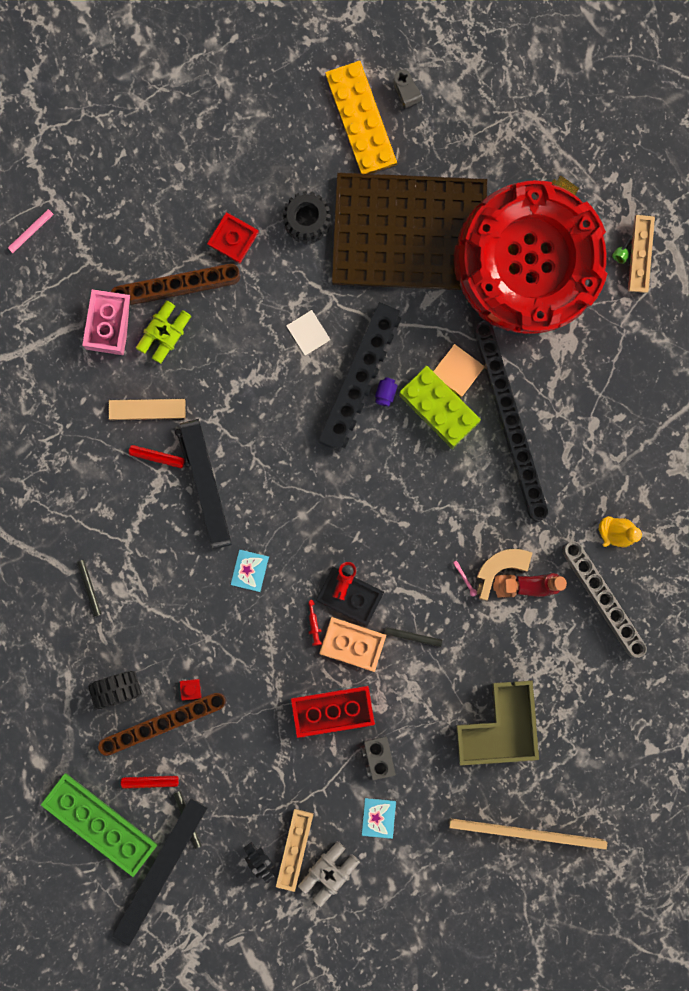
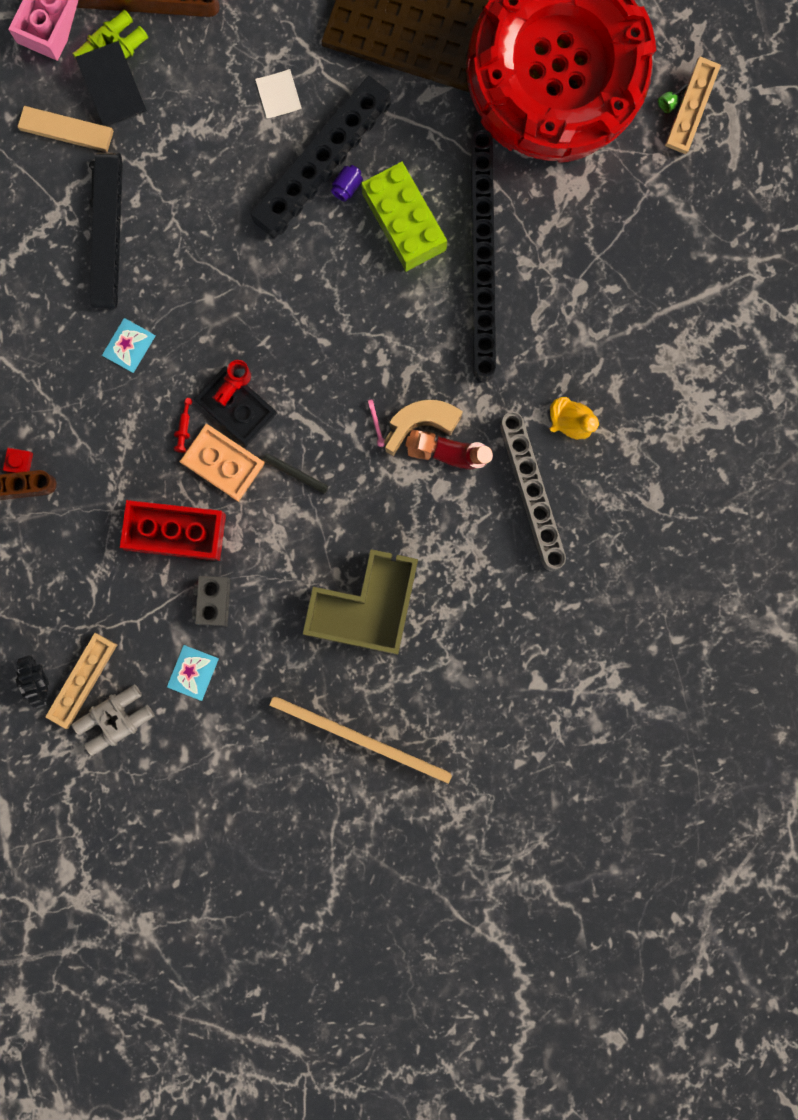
camera: 15 degrees right, 0 degrees up
red axle [129,445,185,468] -> none
light nougat tile [433,344,485,397] -> none
none -> black tile [75,41,147,126]

